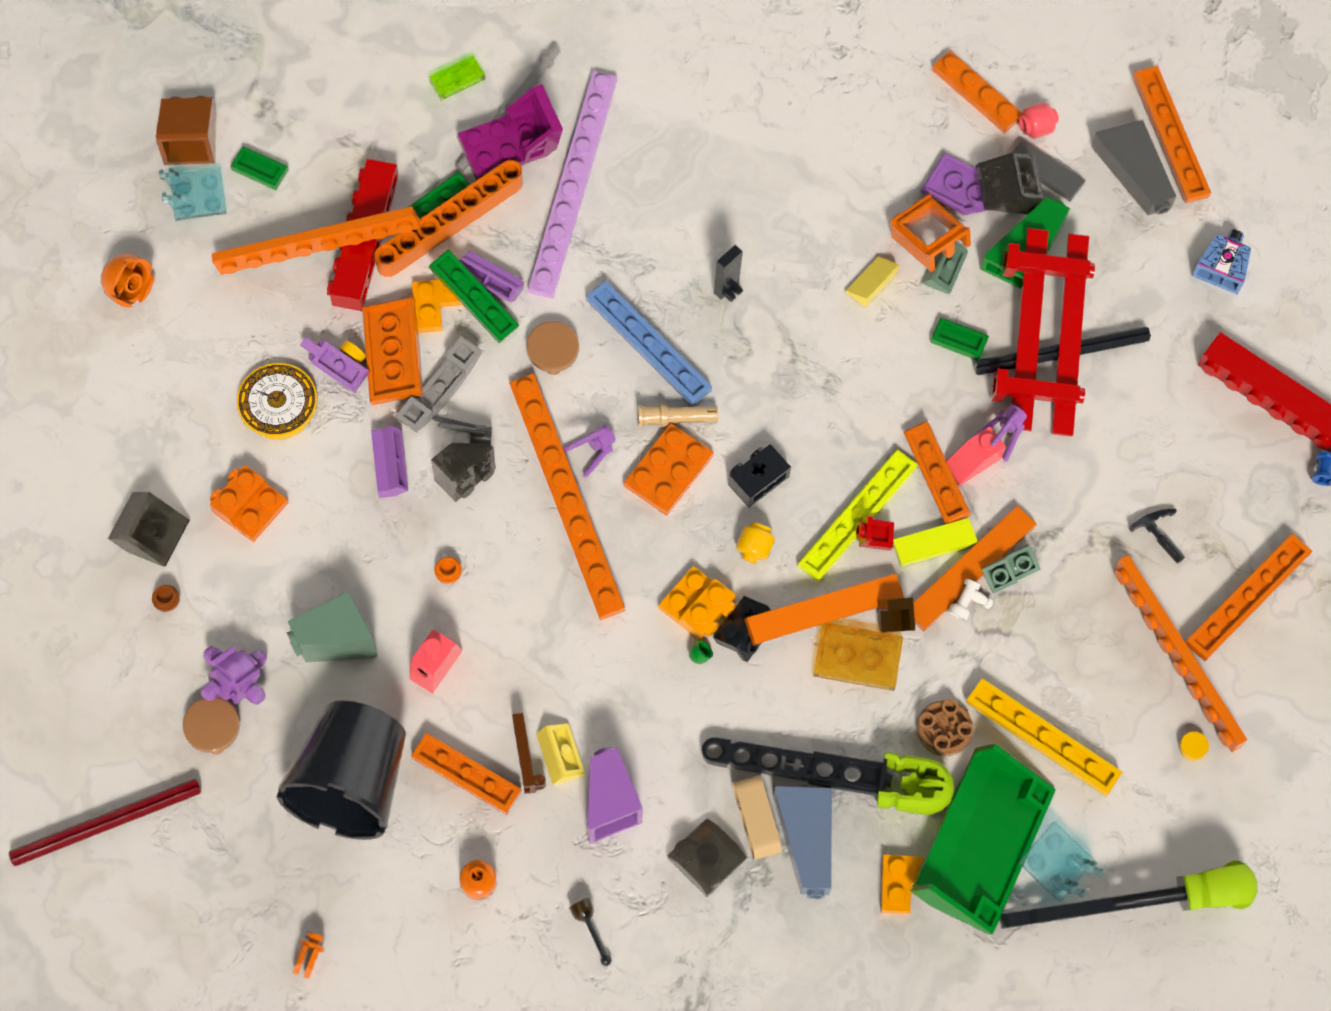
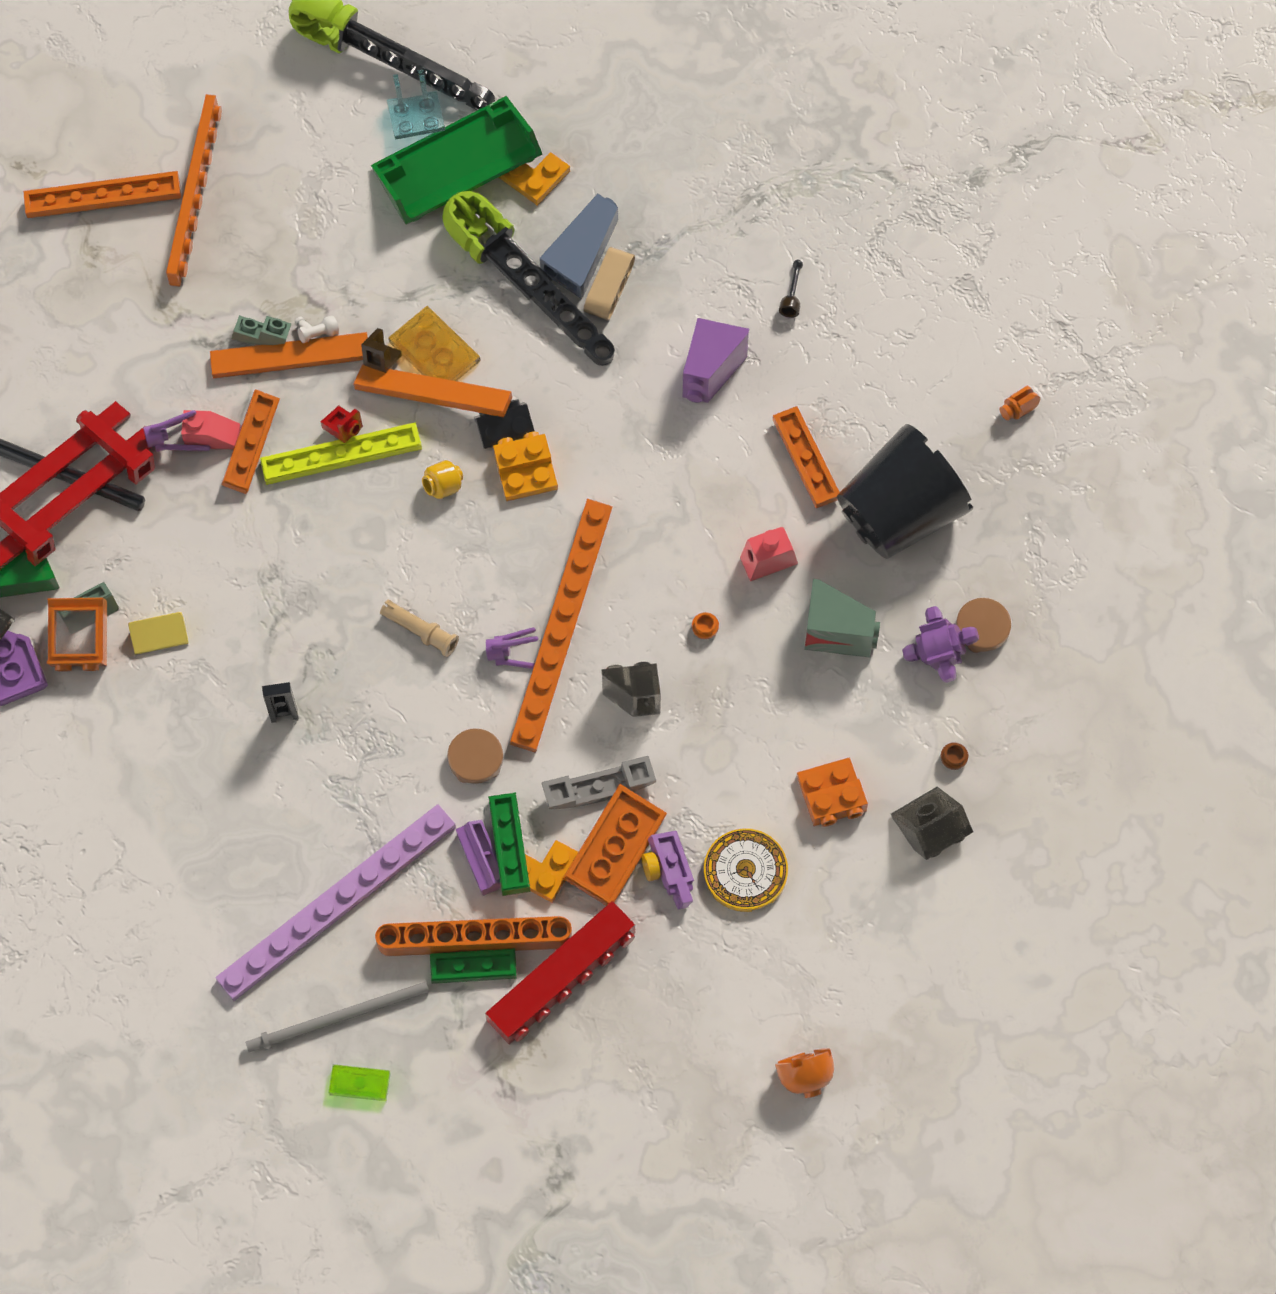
camera: 140 degrees left, 0 degrees up
dark red axle [8,779,201,866] -> none
dark orange slope [156,96,216,165] -> none
clear light blue plate [159,167,227,221] -> none
orange plate [211,206,421,275] -> none
green tile [230,146,289,190] -> none
medium lavender piece [371,425,408,498] -> none
dark grey plant [432,416,492,458] -> none
magenta bracket [457,84,563,181] -> none
orange head [459,860,497,901] -> none
reddish brown hinge [512,713,546,794] -> none
light yellow slope [536,723,585,784] -> none
medium blue plate [586,281,712,407] -> none
orange plate [624,423,714,516] -> none
clear smoke slope [667,818,747,898] -> none
green hinge [689,640,713,664] -> none
black brick [728,444,791,508] -> none
neon yellow tile [893,518,978,567] -> none
medium nougat tile [917,699,974,756] -> none
green tile [930,317,989,360] -> none
yellow plate [966,678,1123,797] -> none
black piece [1129,509,1185,564] -> none
yellow tile [1179,731,1209,761] -> none

